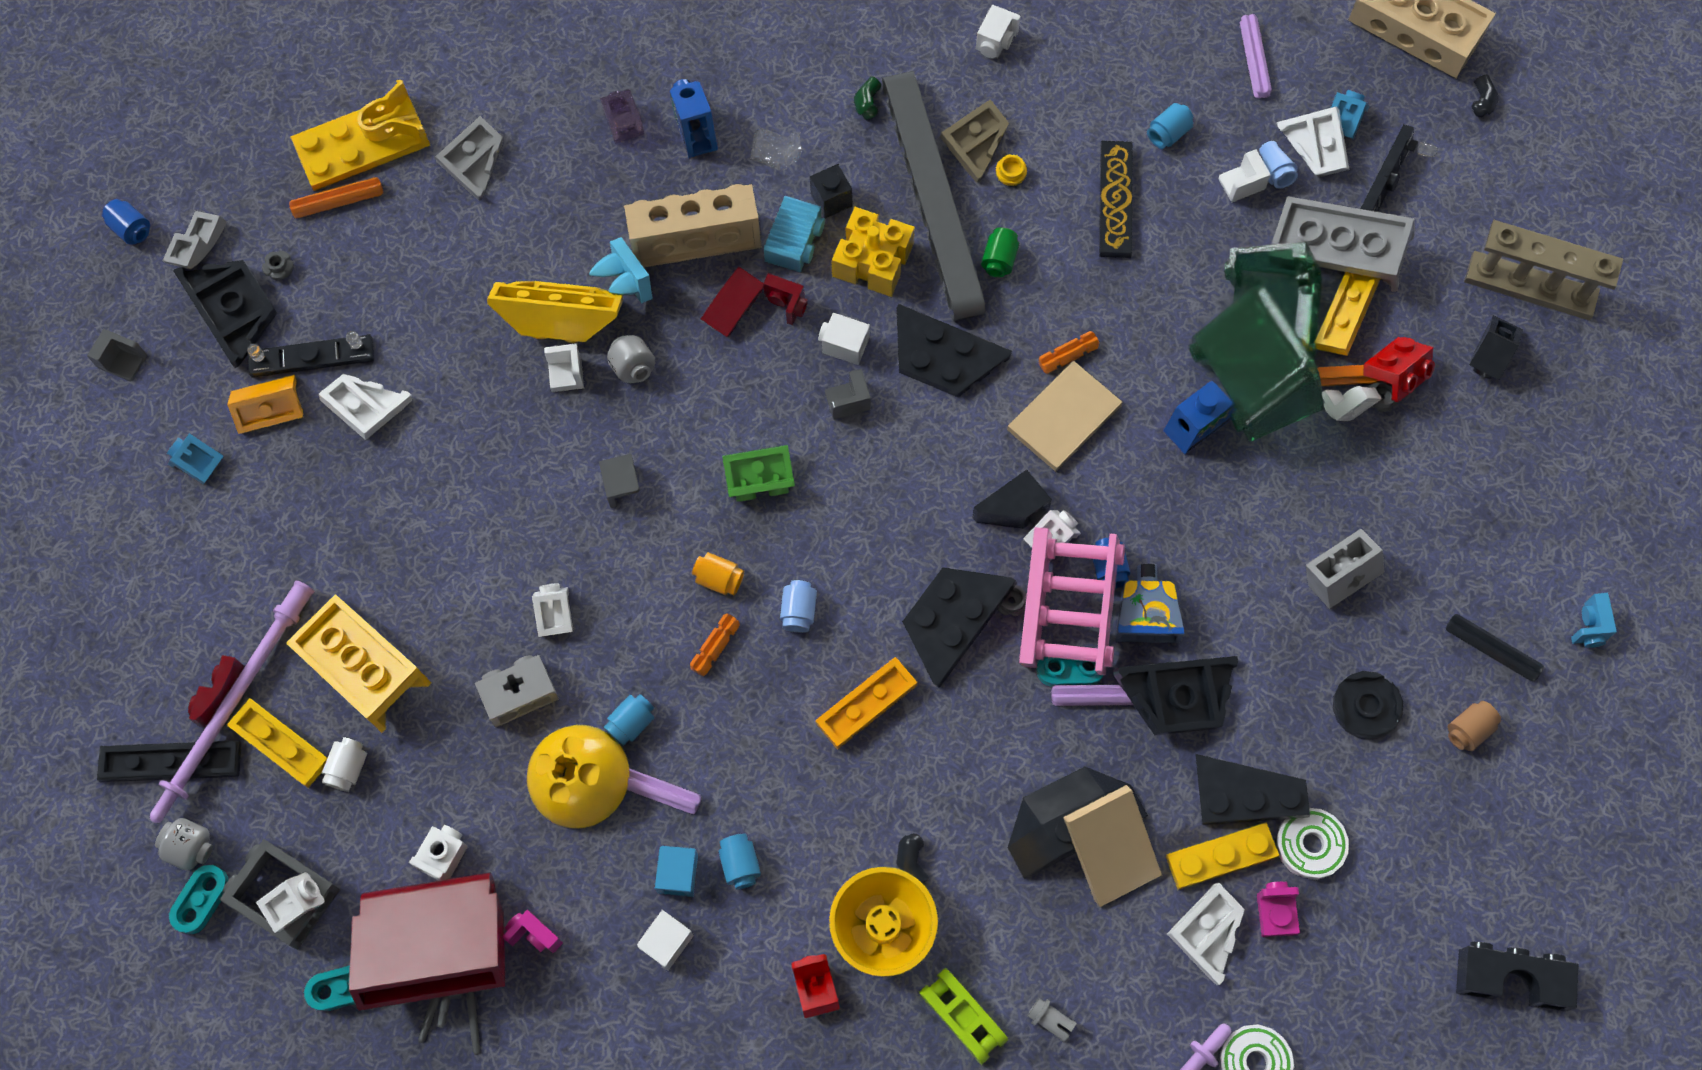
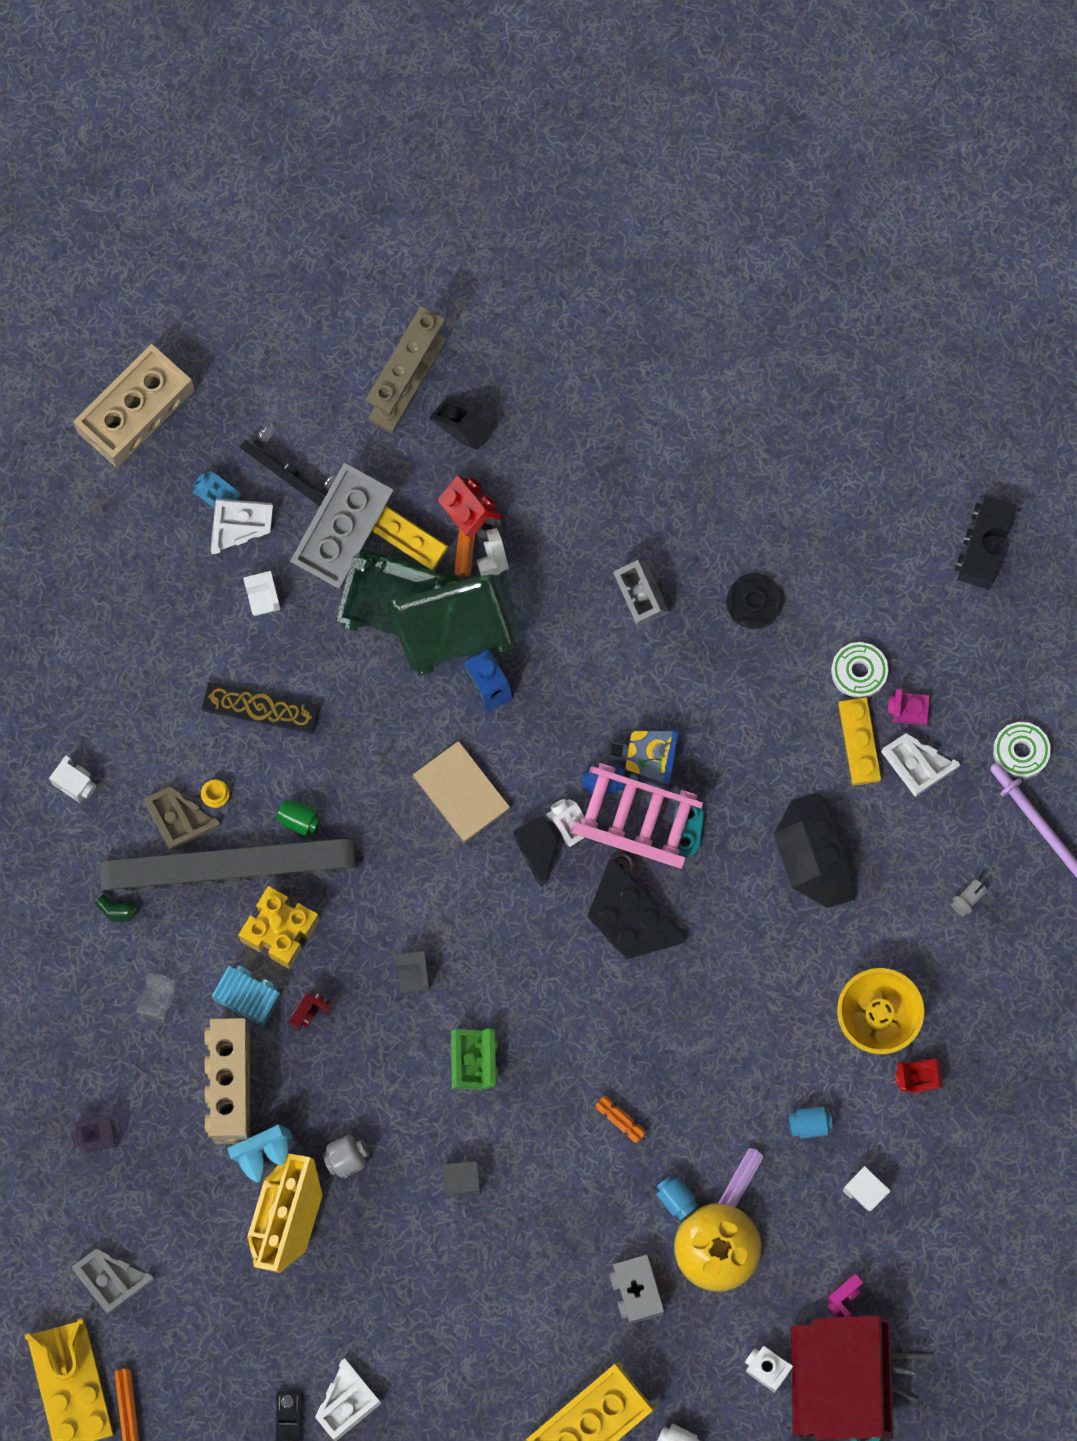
camera: 80 degrees left, 5 degrees up
white bracket [532,583,573,637] -> none
white panel [544,344,584,392] -> none
dark azure panel [655,846,698,897] -> none
blue torso [669,79,718,158] -> none
light orange brick [692,552,745,595] -> none
dark red slope [701,267,764,337] -> none
light blue brick [780,580,817,633] -> none
black brick [810,164,853,219] -> none
light orange plate [815,657,917,750] -> none
white brick [818,313,870,365] -> none
black wing [896,304,1012,397] -> none
black arm [896,833,929,884] -> none
lime plate [918,968,1009,1065] -> none
orange axle [1038,331,1099,373] -> none
lavender axle [1051,685,1133,706] -> none
tan tile [1063,785,1162,907] -> none
black wing [1113,656,1238,736] -> none
dark azure brick [1147,103,1194,149] -> none
black wing [1195,754,1310,825] -> none
lavender axle [1240,14,1272,98] -> none
light blue cone [1259,141,1298,189] -> none
black axle [1446,614,1544,682] -> none
medium nougat brick [1448,701,1501,751] -> none
black arm [1471,74,1499,118] -> none
dark azure bracket [1571,593,1617,648] -> none

